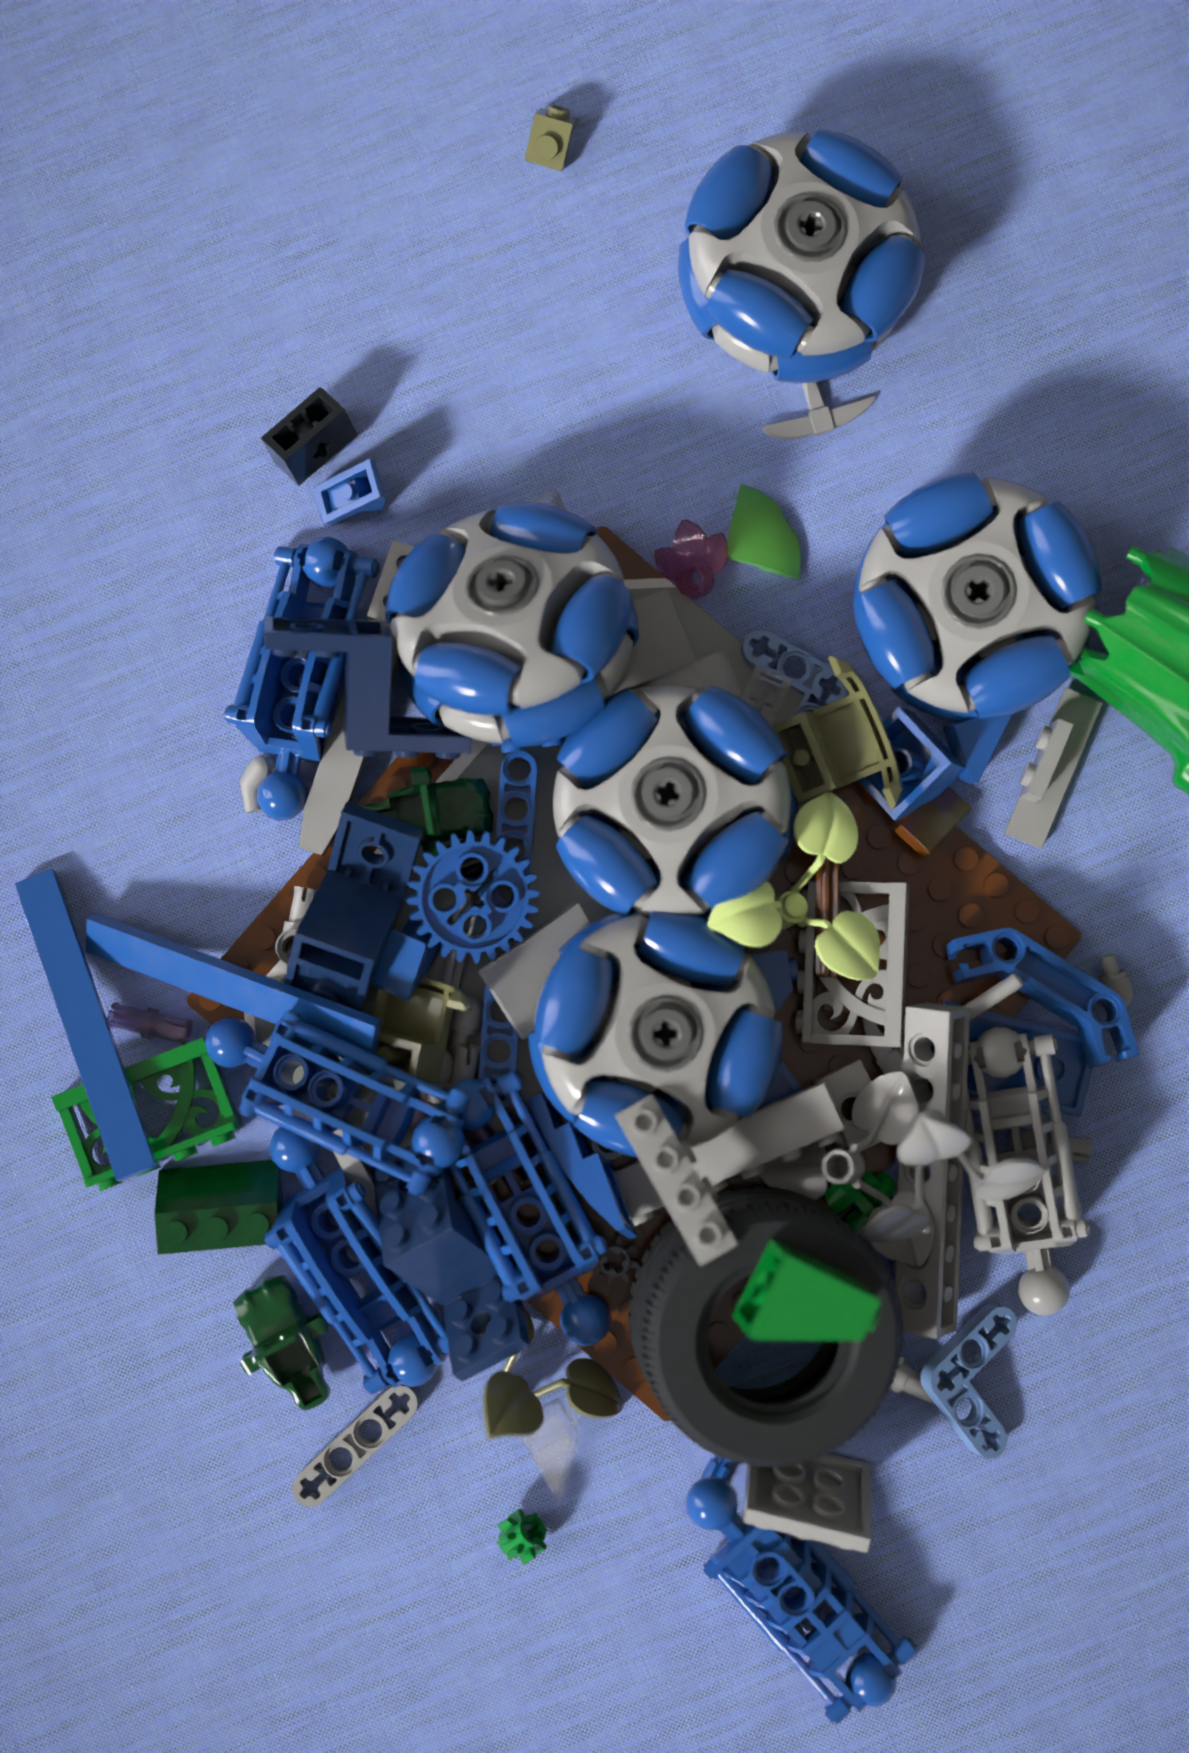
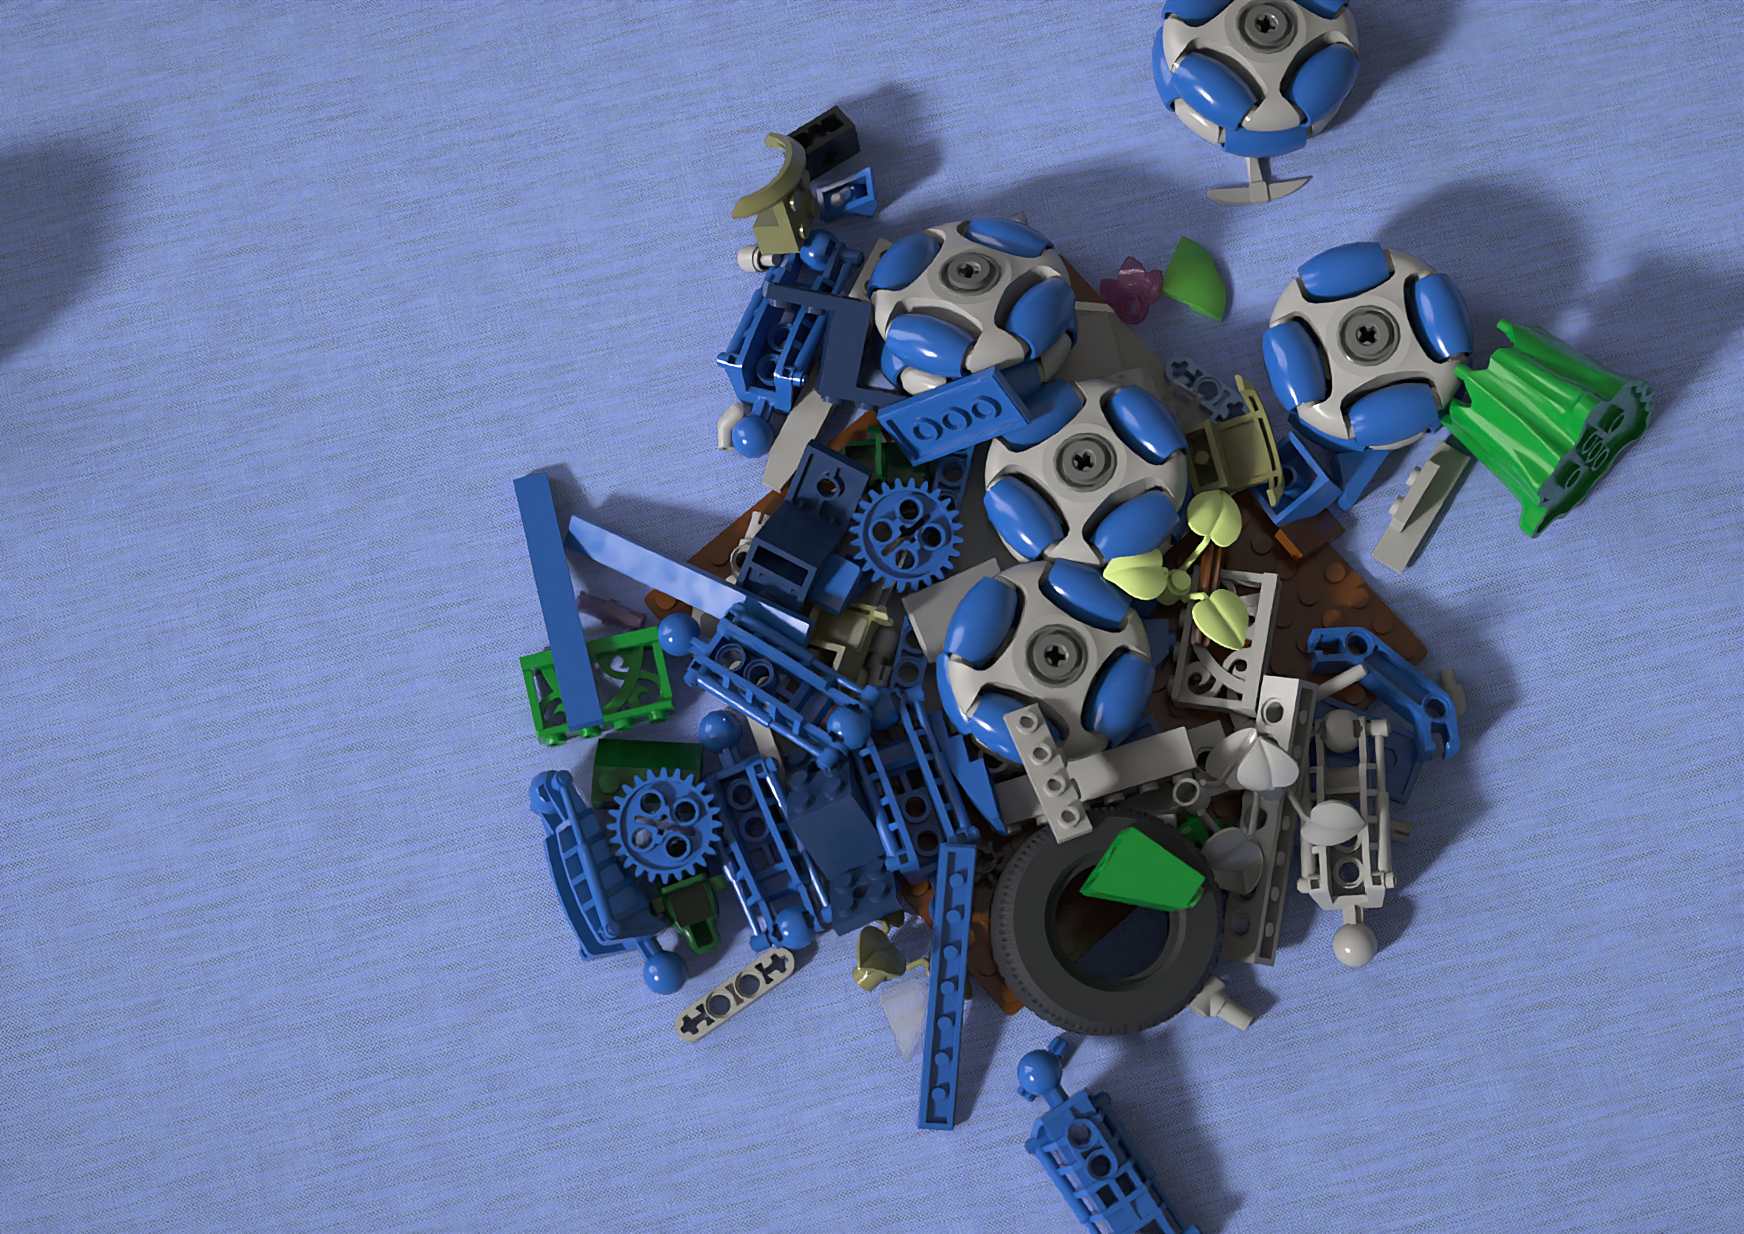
camera: 10 degrees right, 10 degrees down
green gear [497,1508,548,1565] -> none
light grey plate [743,1454,871,1553] -> none
medium blue beam [920,1303,1017,1459] -> none
none -> blue piece [529,770,688,995]
none -> blue gear [607,767,725,884]
none -> olive piece [732,132,819,255]
none -> light grey cylinder [737,245,781,273]
none -> blue tile [876,365,1033,467]
none -> blue tile [917,842,977,1131]

